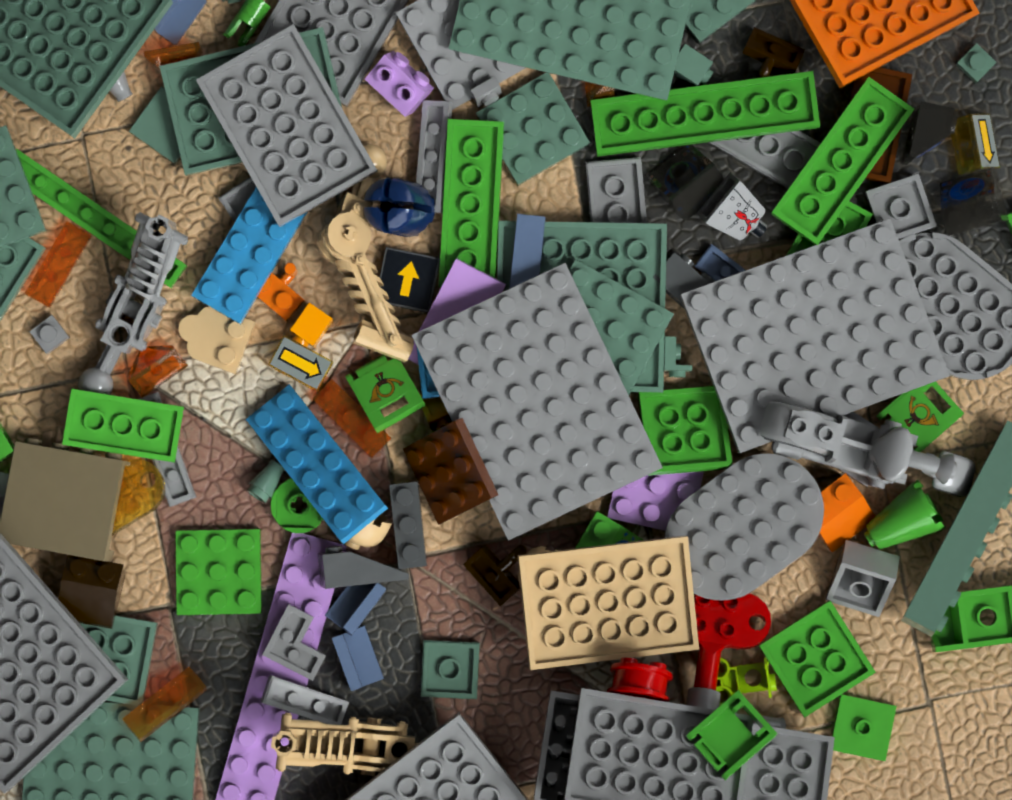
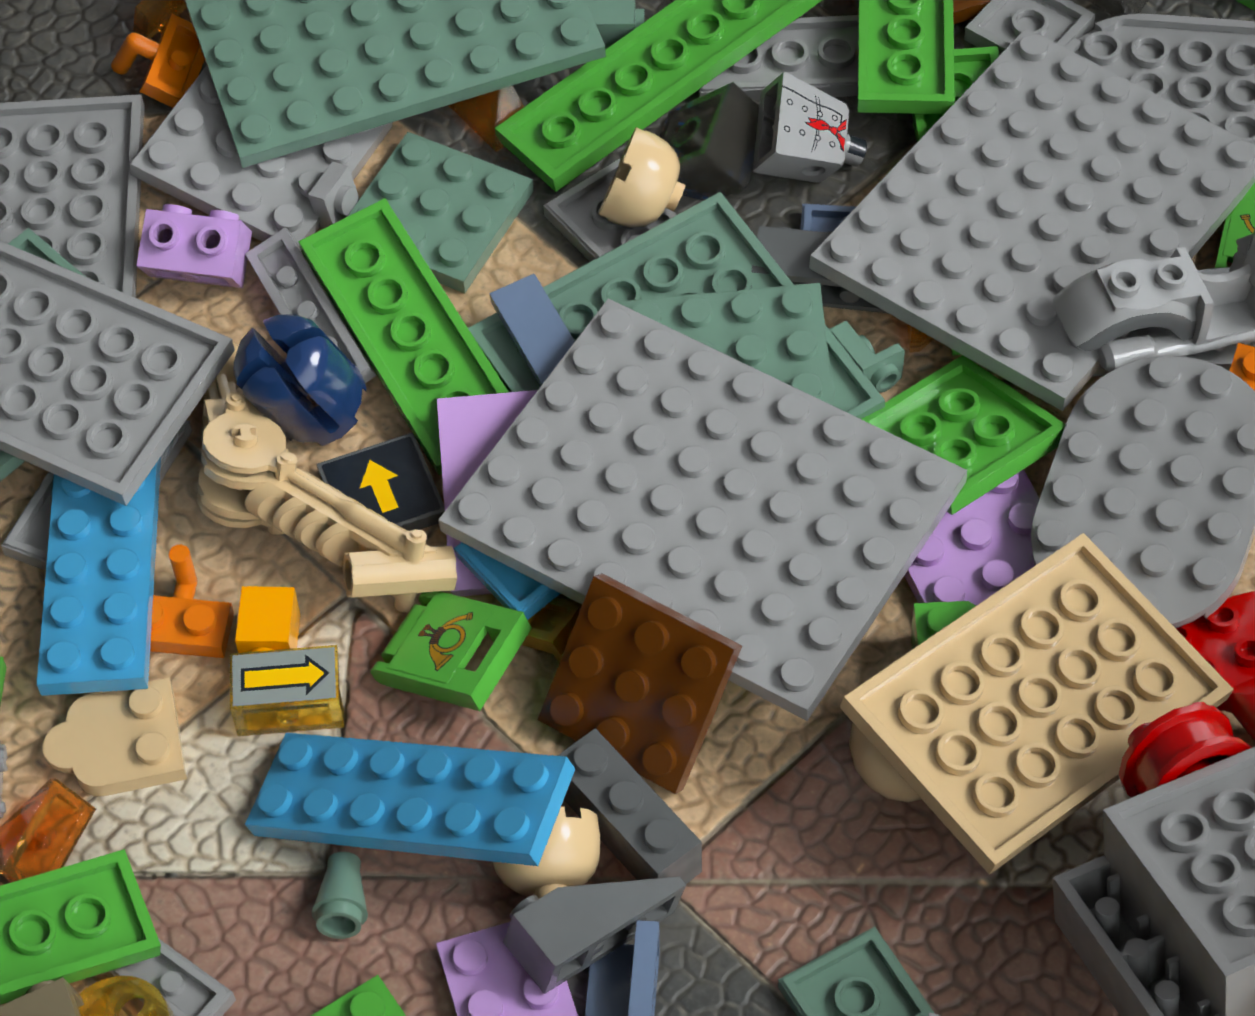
camera: 30 degrees left, 30 degrees down
bright green plate [271,478,323,533] -> none
clear orange plate [313,379,392,458] -> none
dark brown plate [463,545,527,606] -> none
none -> tan cylinder [598,127,686,228]

